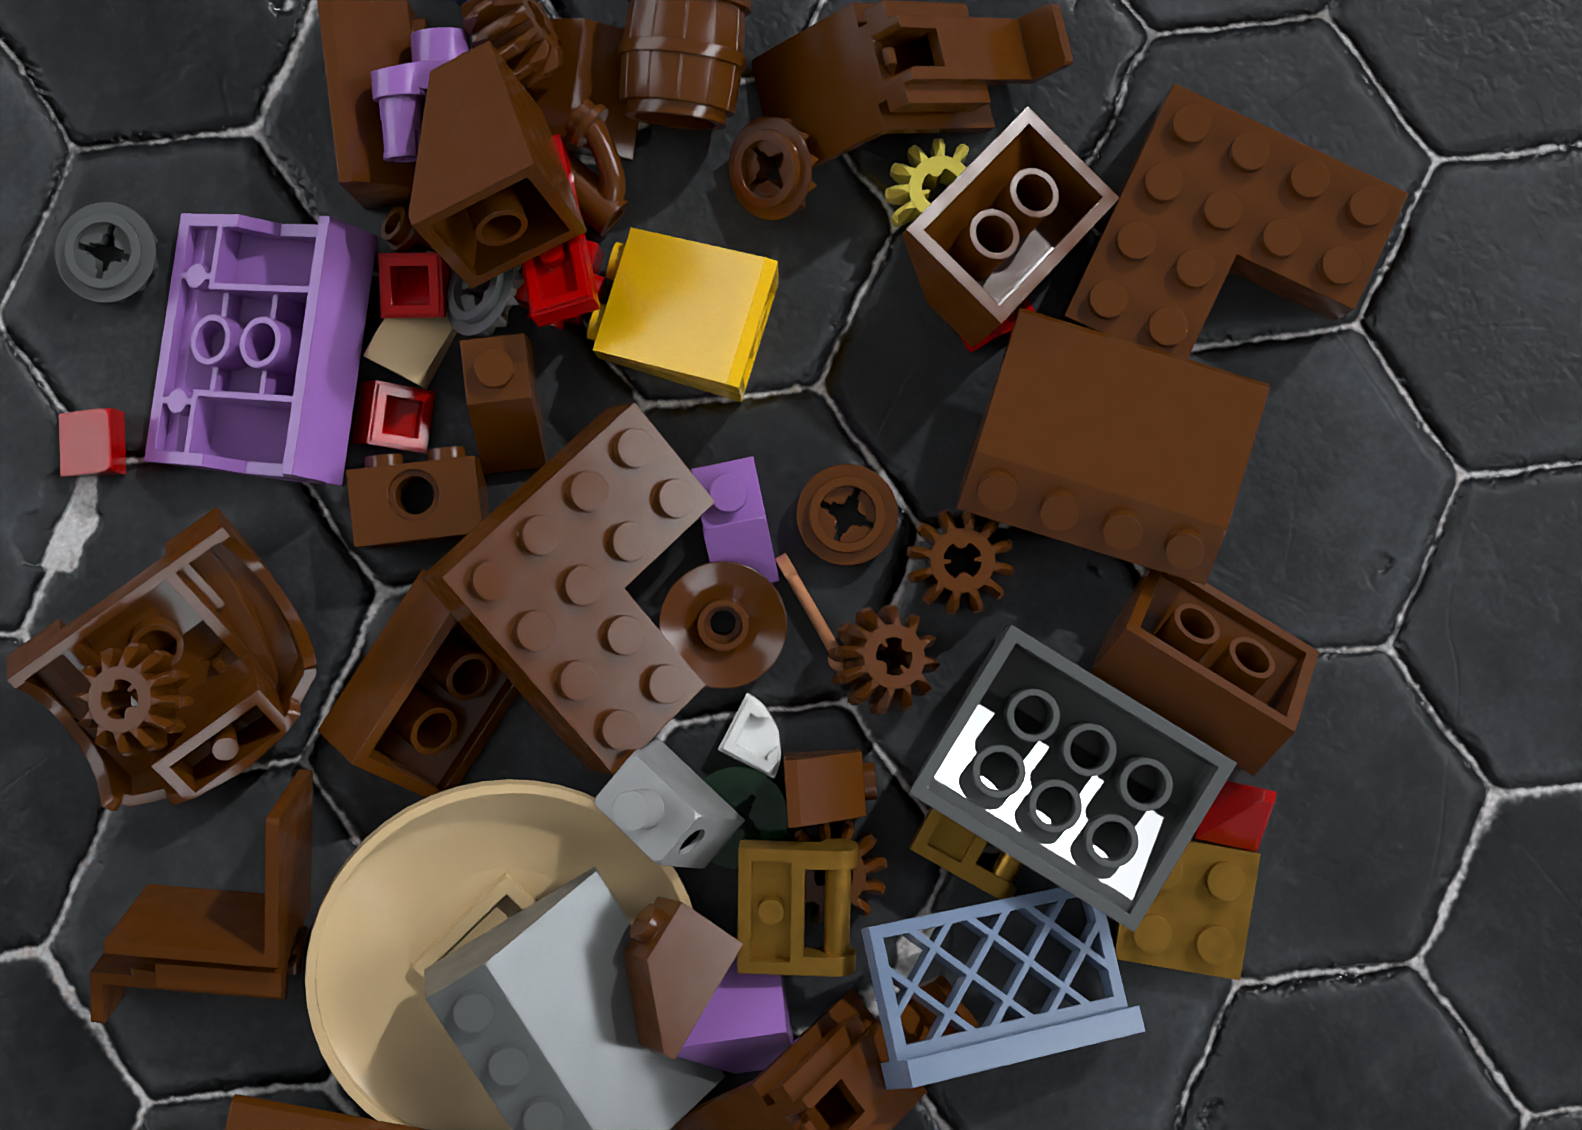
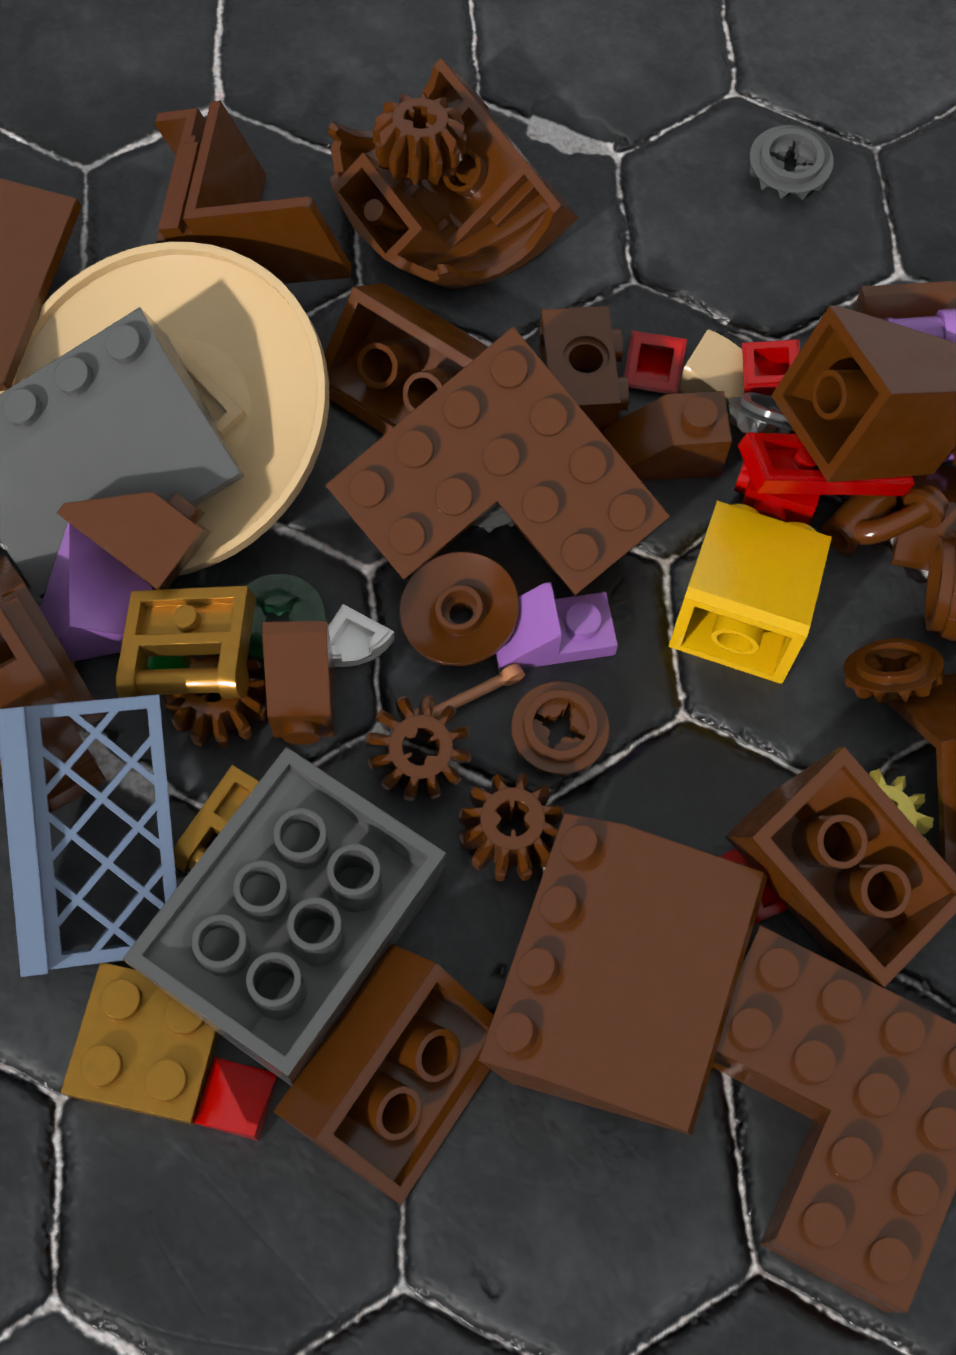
camera: 90 degrees right, 20 degrees down
slope [59,408,127,477] -> none
medium lavender piece [144,213,378,486] -> none
light grey torso [594,739,745,869] -> none

